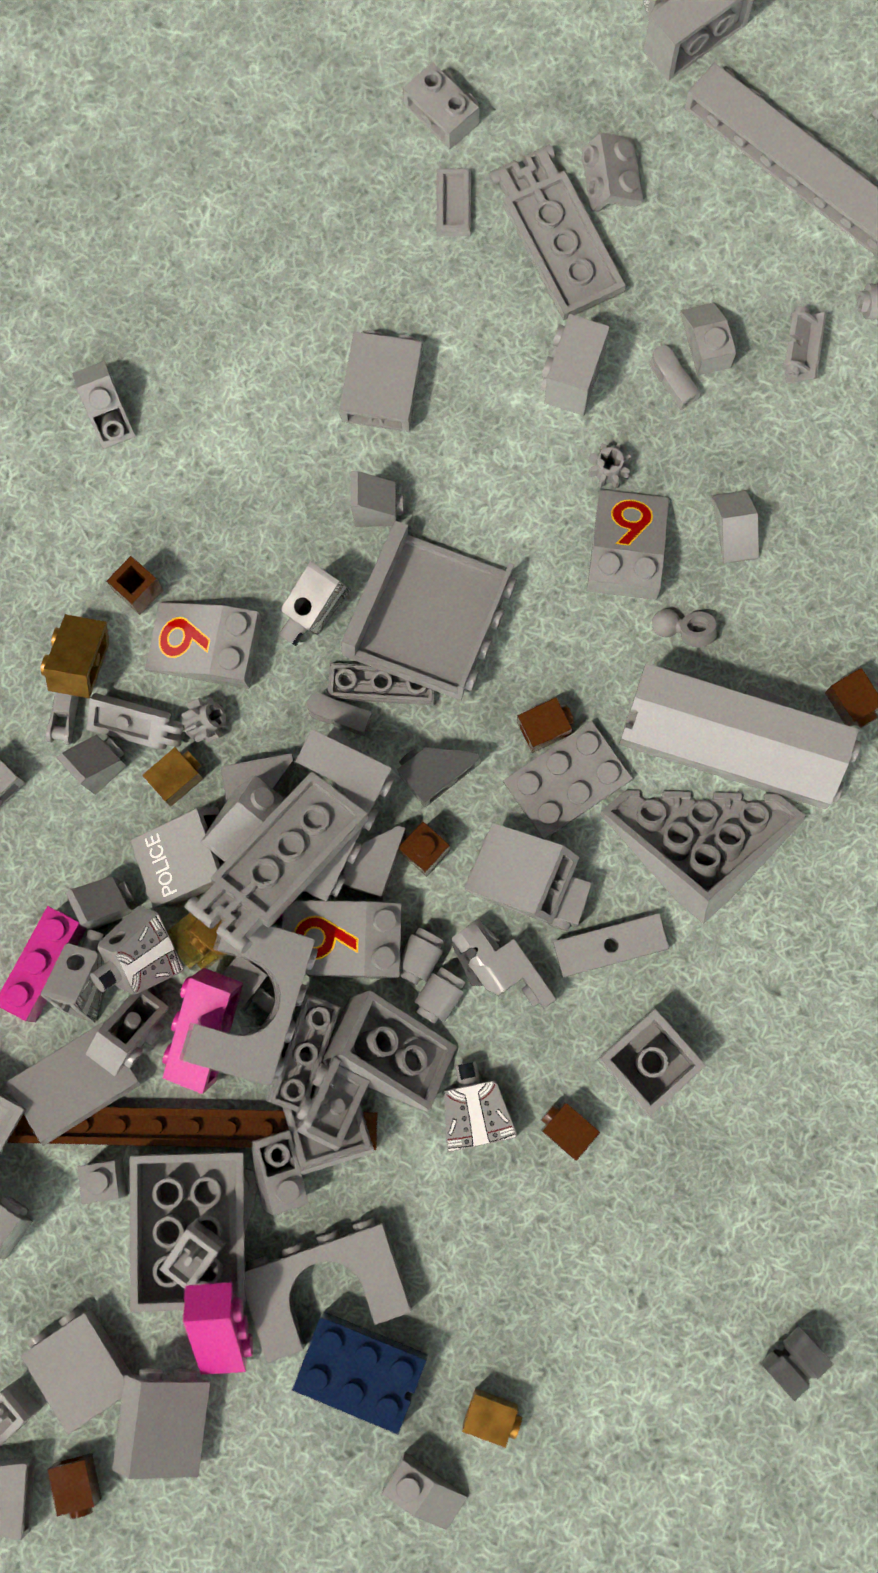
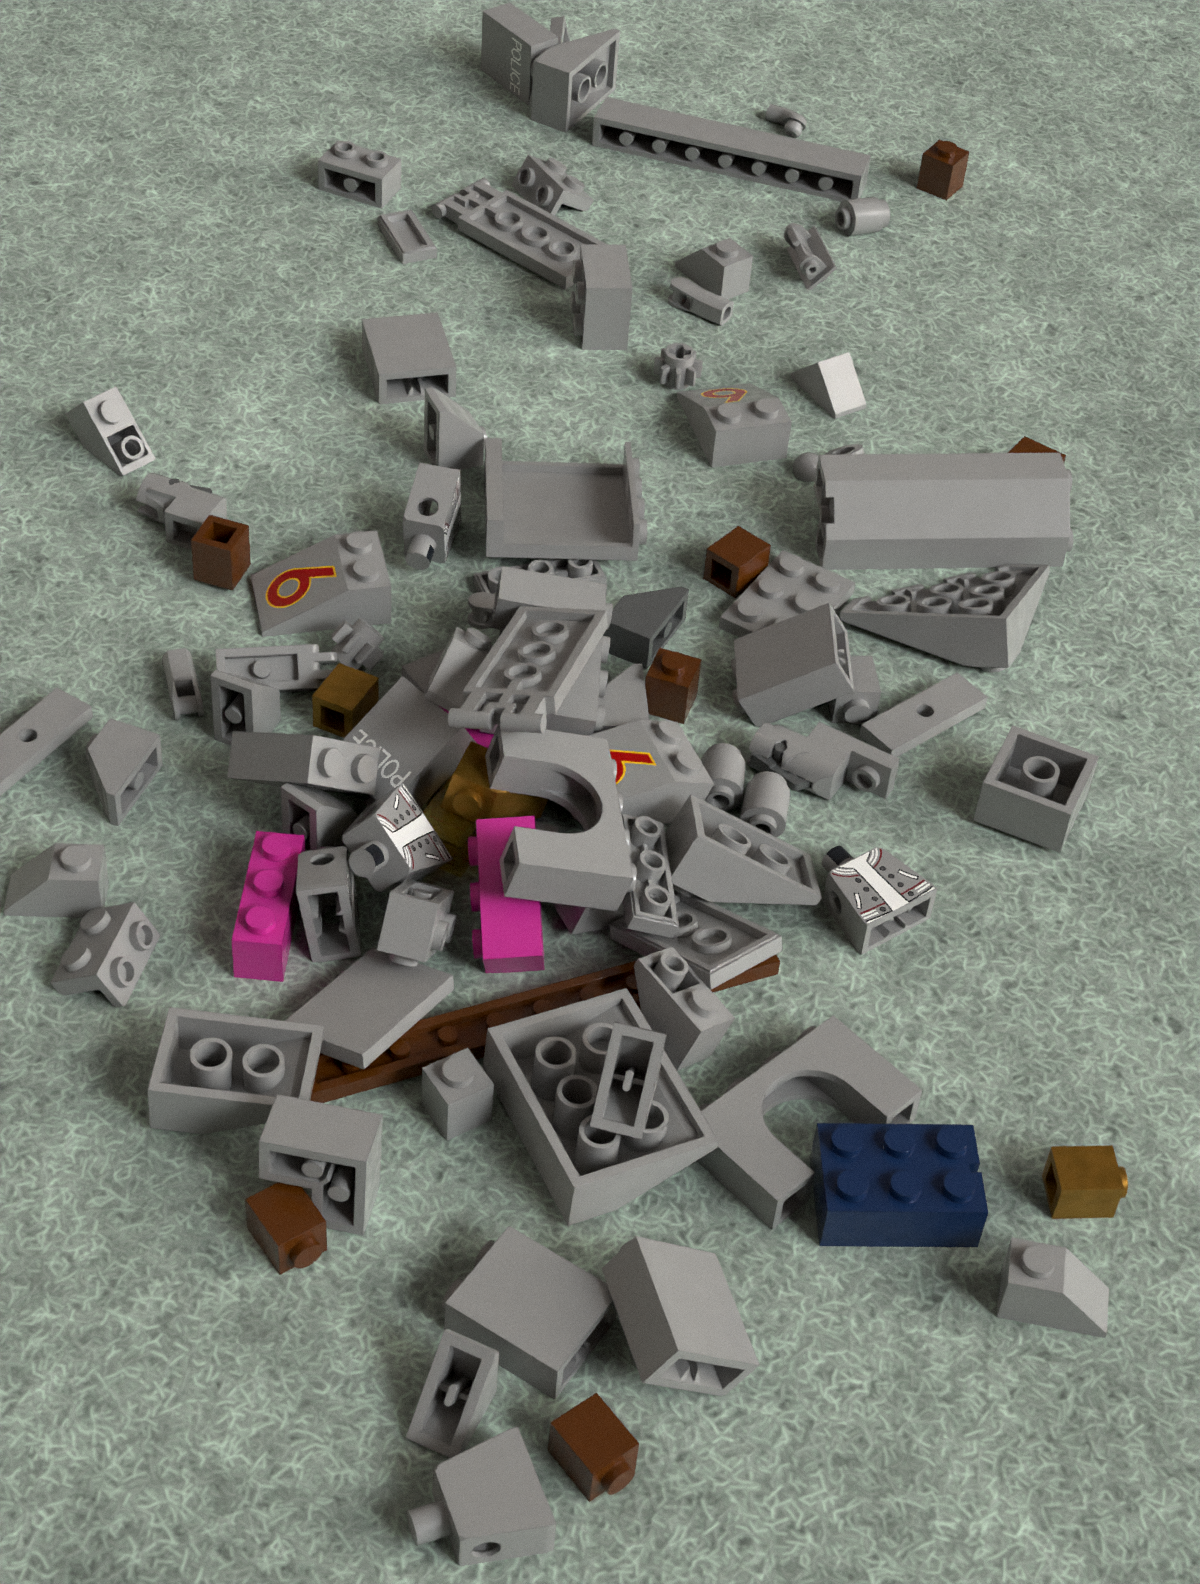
camera: 35 degrees left, 35 degrees down
pearl gold brick [41,614,109,698] -> none
dark pink brick [183,1282,253,1375] -> none
light grey bracket [296,1056,370,1151] -> none
reddish brown brick [541,1102,601,1161] -> none
none -> light grey plate [136,472,235,550]
none -> light grey brick [227,731,380,795]

